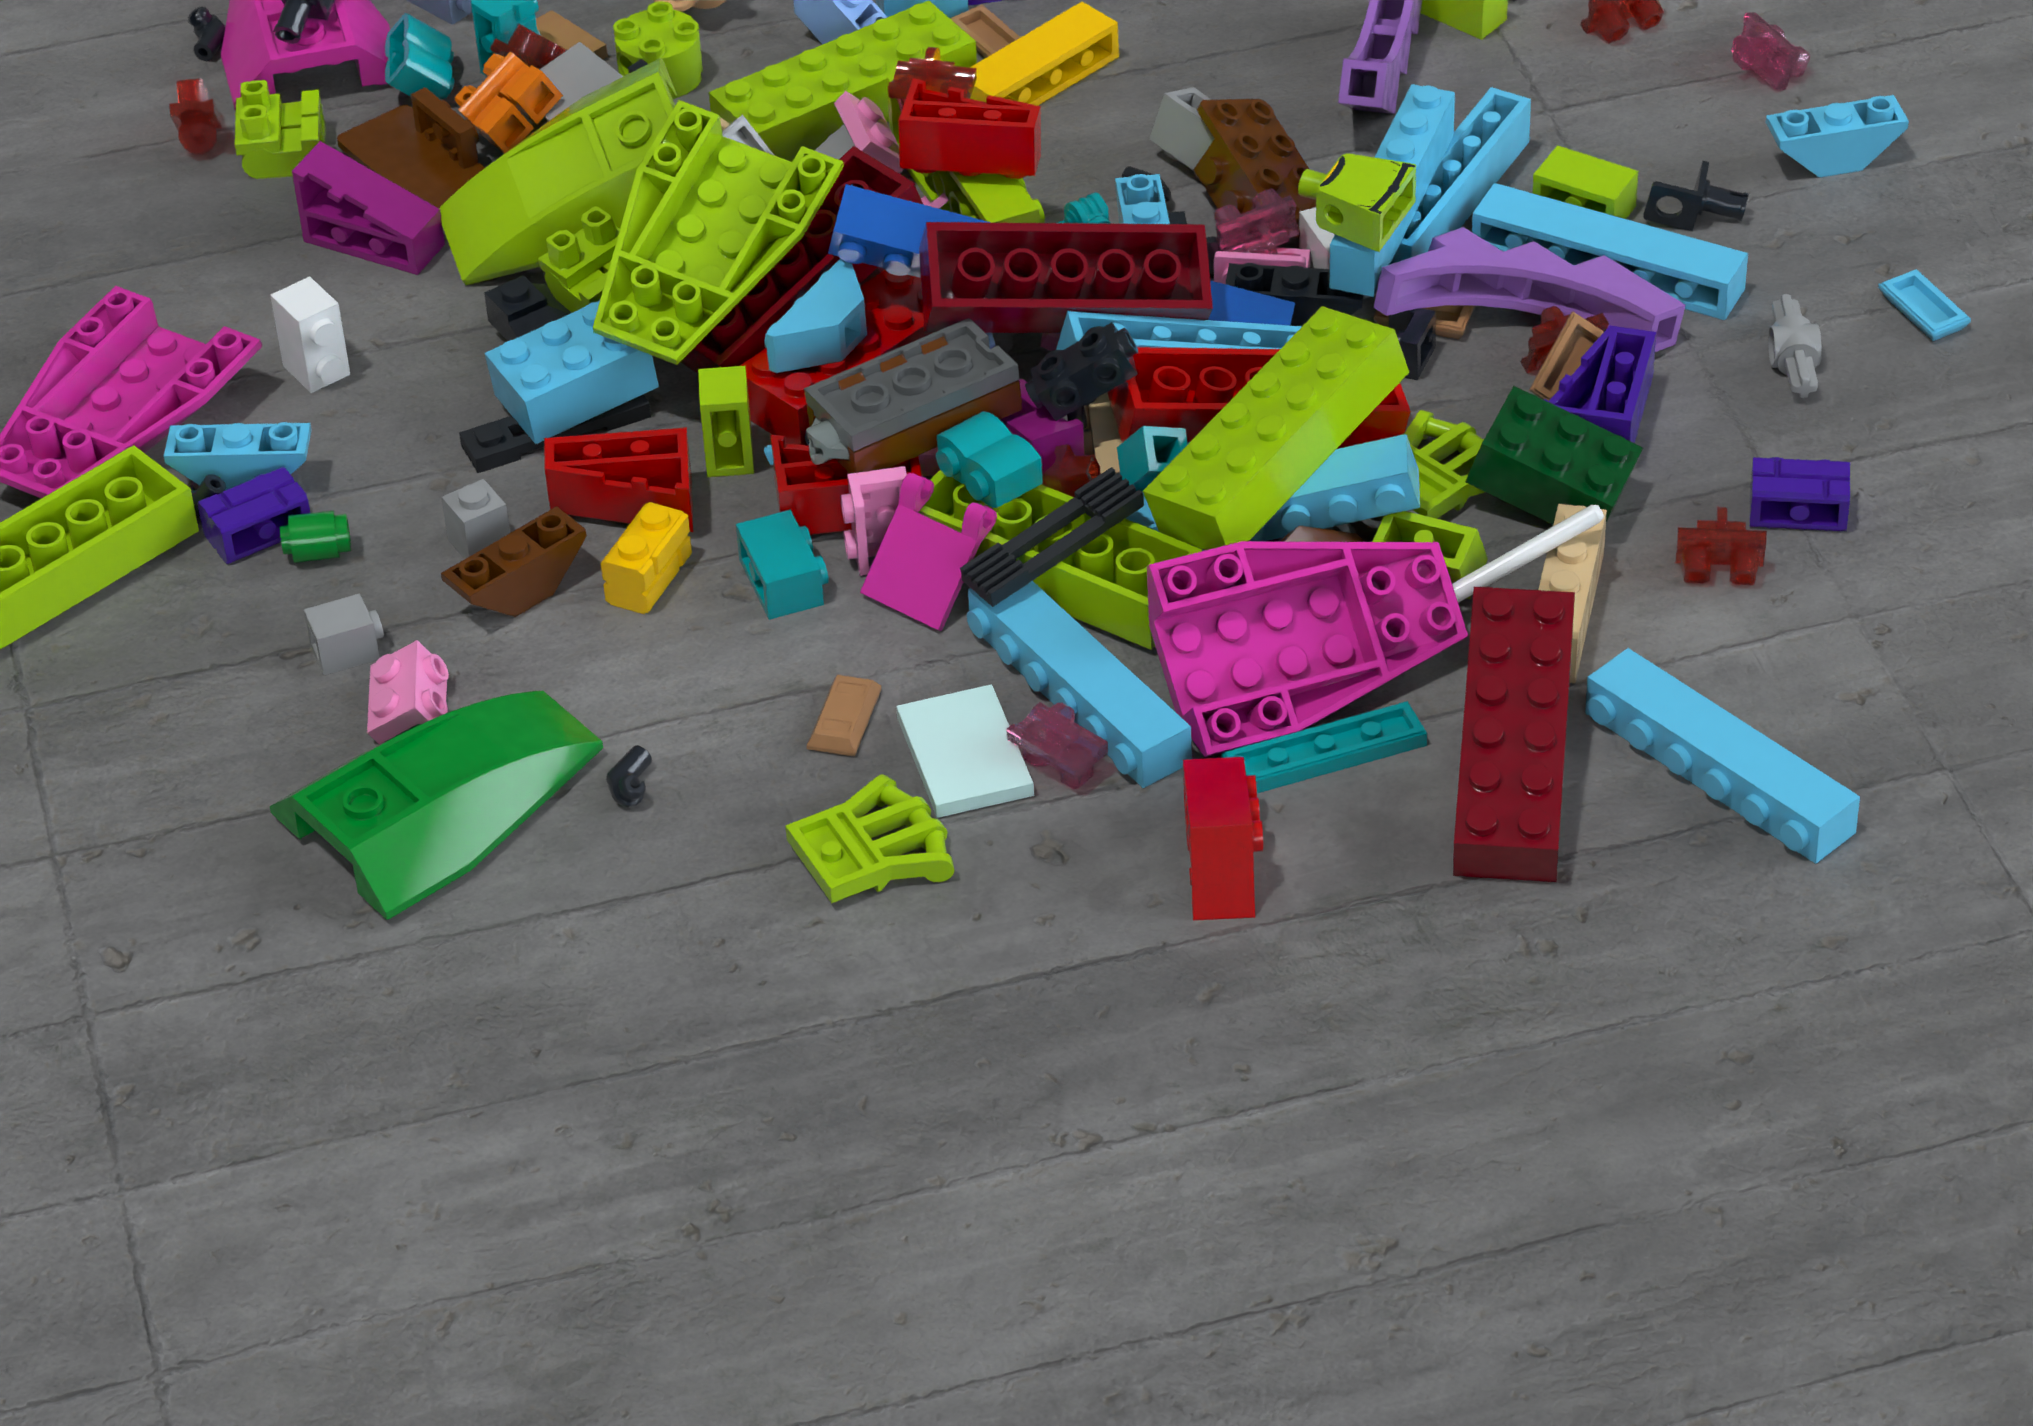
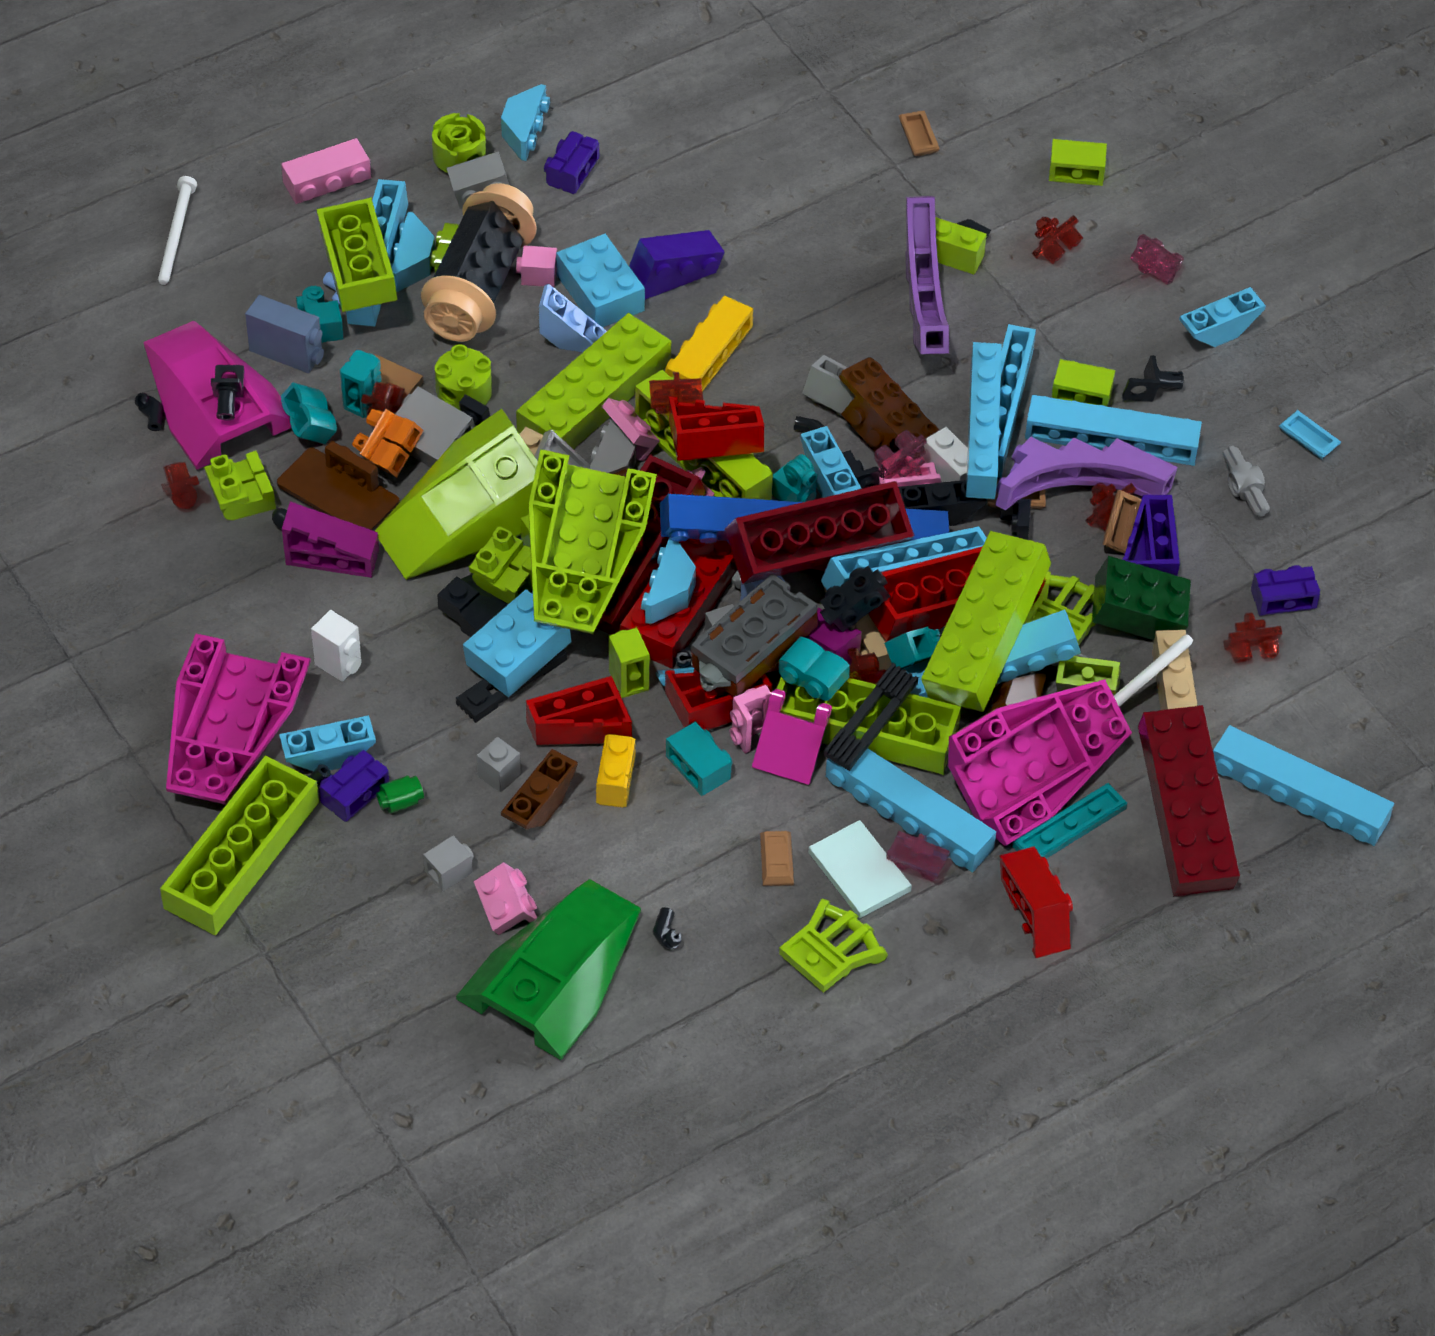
camera: 20 degrees left, 10 degrees up
medium nougat tile [950,5,1020,58] -> none
lime torso [1298,153,1416,252] -> none

